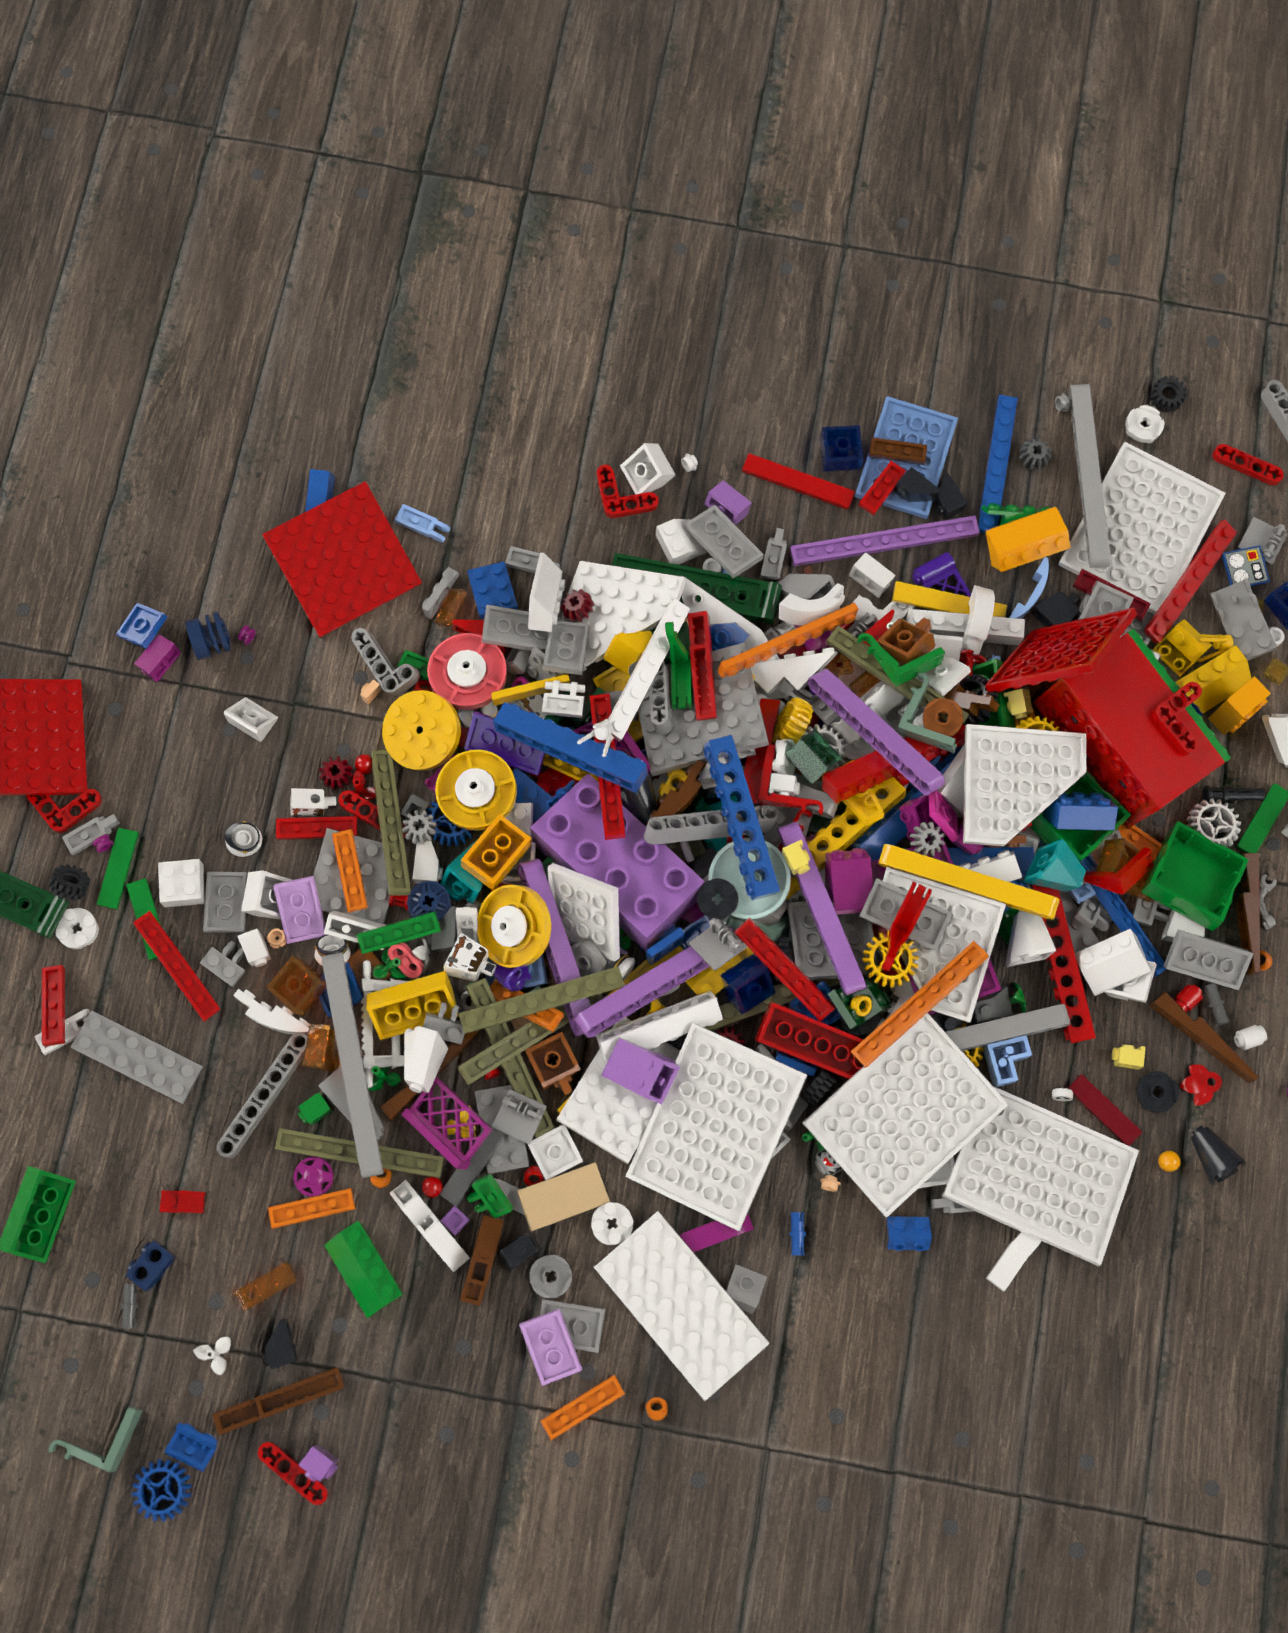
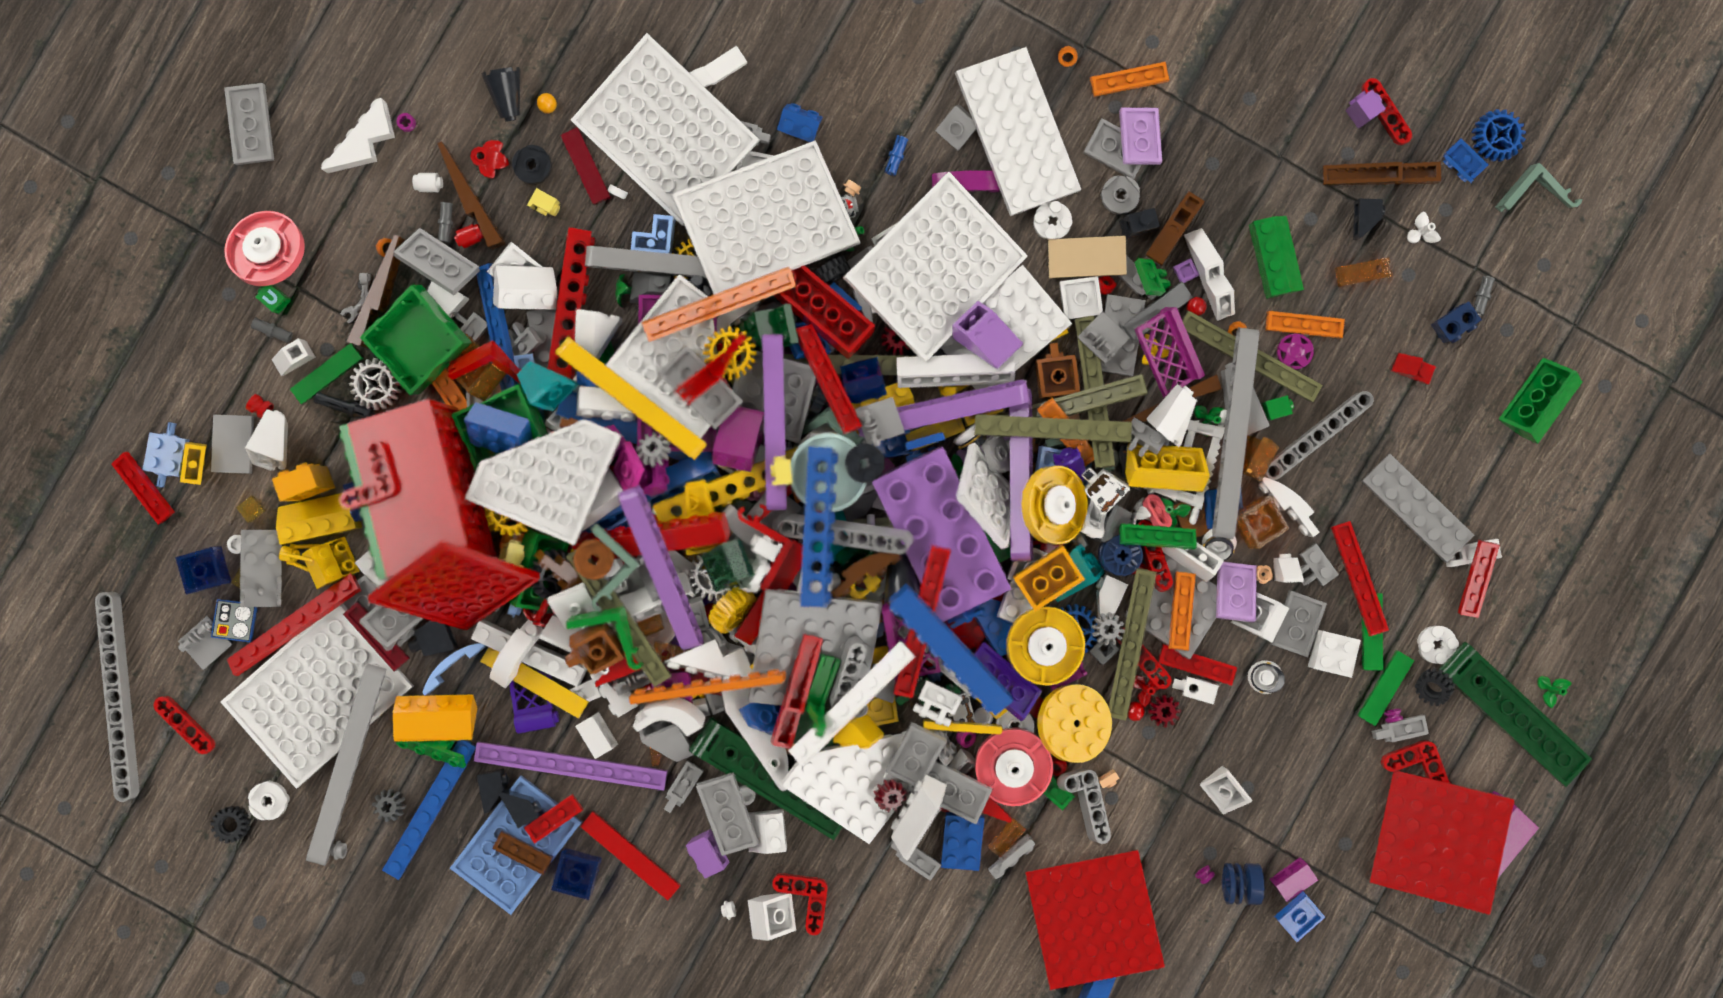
camera: 150 degrees left, 15 degrees up
light blue hinge [394,504,451,543] -> none
white plant [577,719,613,757] -> none
yellow piece [850,995,872,1016] -> none
none -> red beam [1137,520,1173,592]

